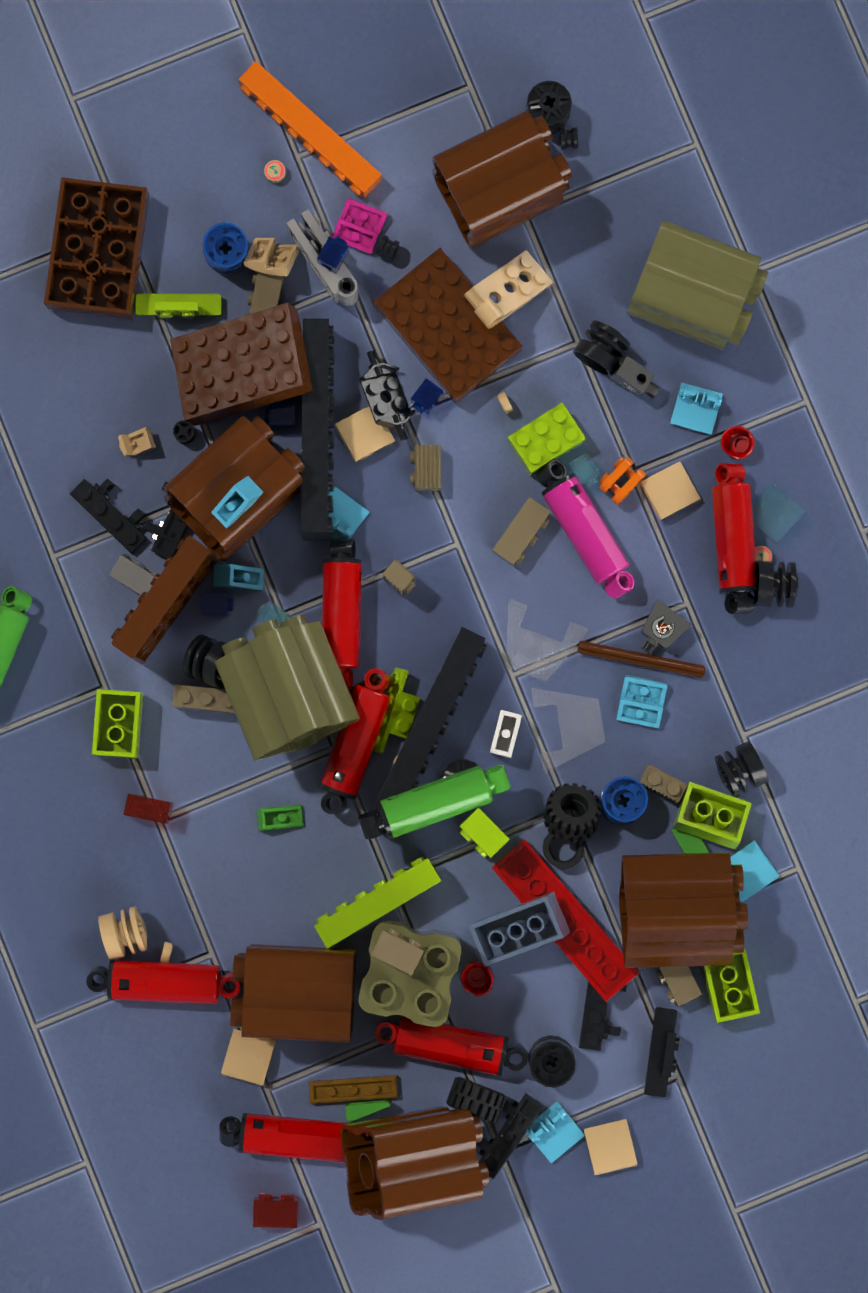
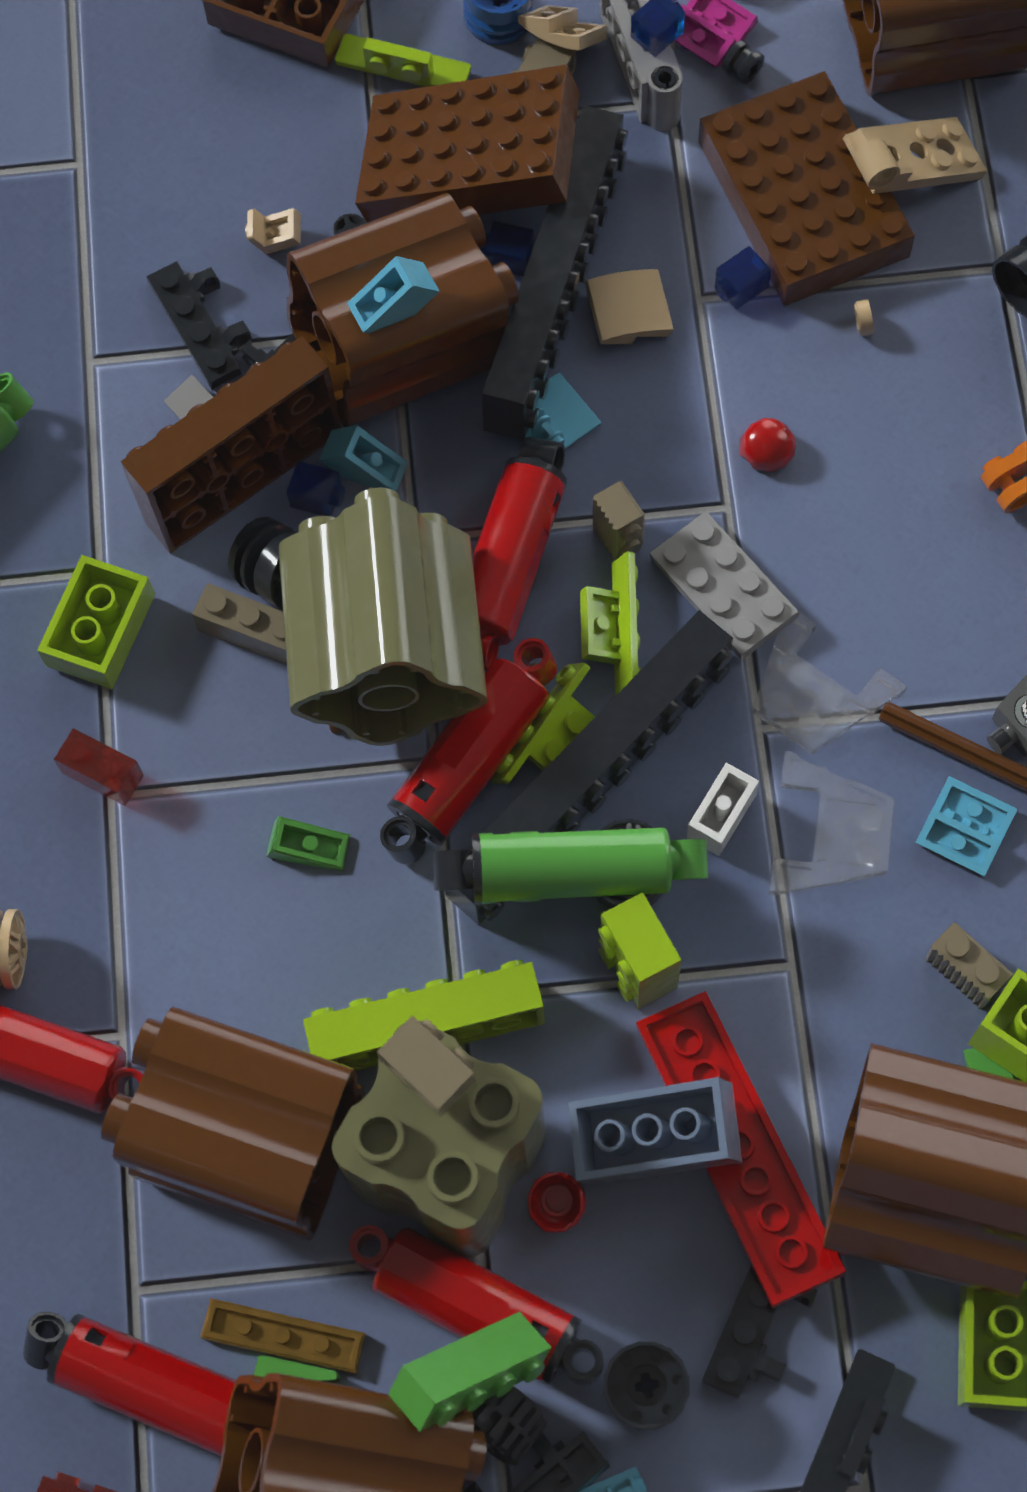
camera: 20 degrees right, 15 degrees down
tan tile [160,942,173,963] -> none
tan slope [221,1029,276,1086] -> none
black plate [359,350,416,441] -> none
dark tan brick [410,445,441,491] -> none
dark tan brick [492,497,551,567] -> none
lime brick [507,402,586,477] -> none
dark pink piece [537,460,634,599] -> none
black tyre [543,783,601,843] -> none
black tyre [543,833,585,869] -> none
clear light blue brick [567,452,600,488] -> none
blue wheel [599,776,648,825] -> none
dark tan brick [656,967,702,1006] -> none
none -> bright green brick [388,1312,552,1432]
none -> lime bracket [580,551,641,696]
none -> light grey plate [650,511,799,661]
none -> red hair [739,418,796,472]

